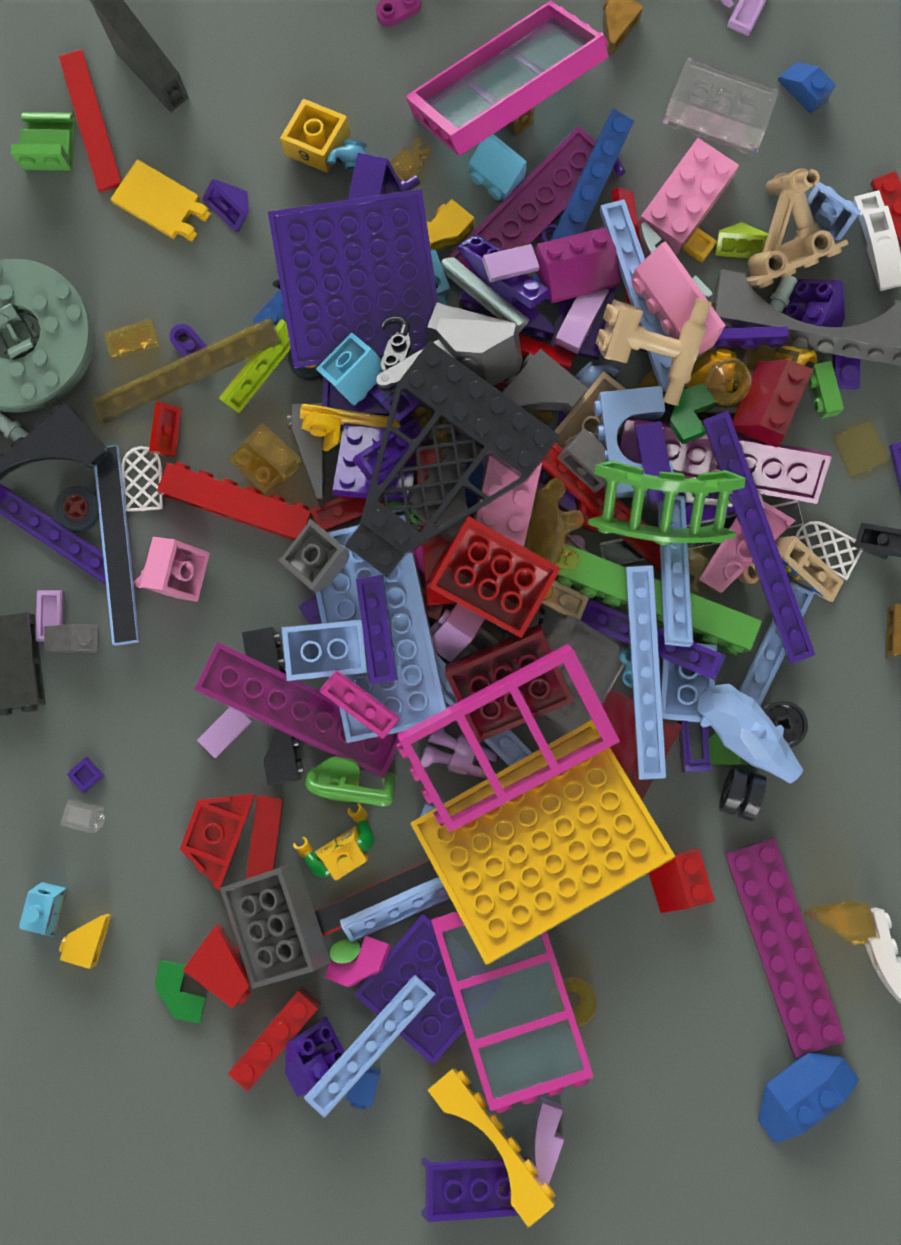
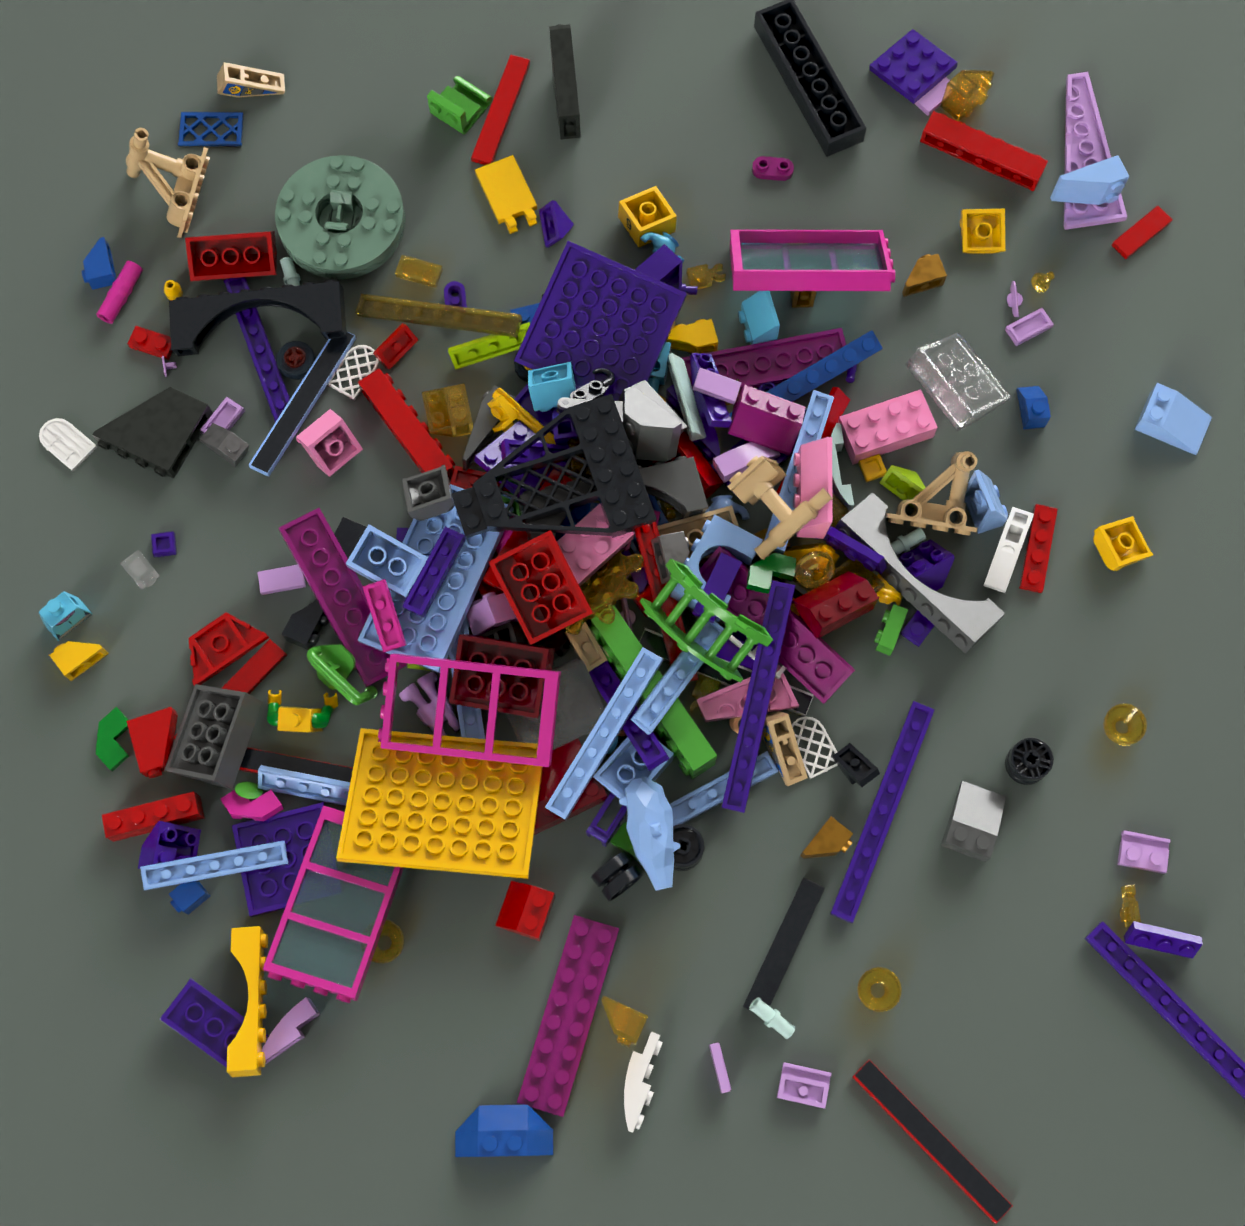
camera: 30 degrees right, 10 degrees down
clear yellow piece [832,421,890,477] -> none

